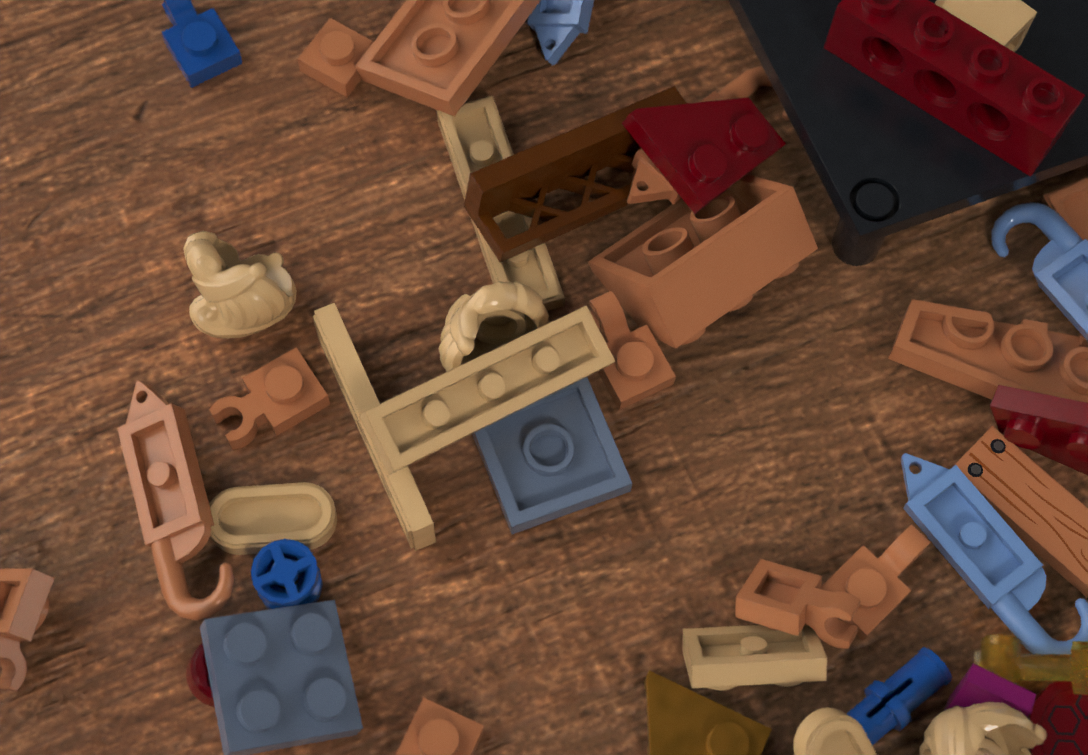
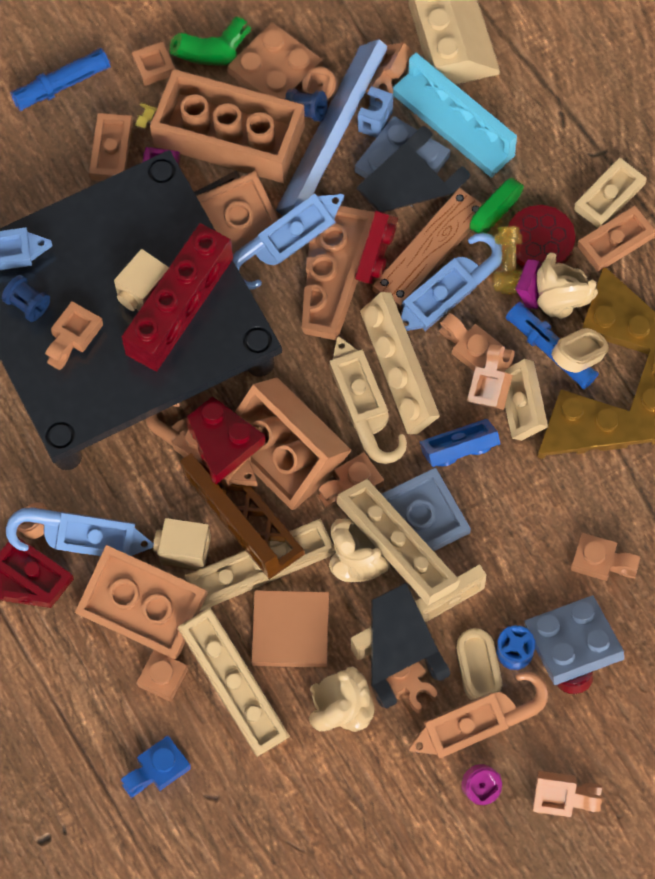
camera: 90 degrees left, 0 degrees up
none -> tan brick [154,518,211,570]
none -> tan tile [178,607,290,757]
none -> nougat tile [252,590,329,668]
none -> tan plate [329,337,407,464]
none -> tan plate [360,292,440,434]
none -> black flag [371,583,451,708]
none -> blue plate [419,419,501,467]
none -> magenta tile [461,764,502,805]

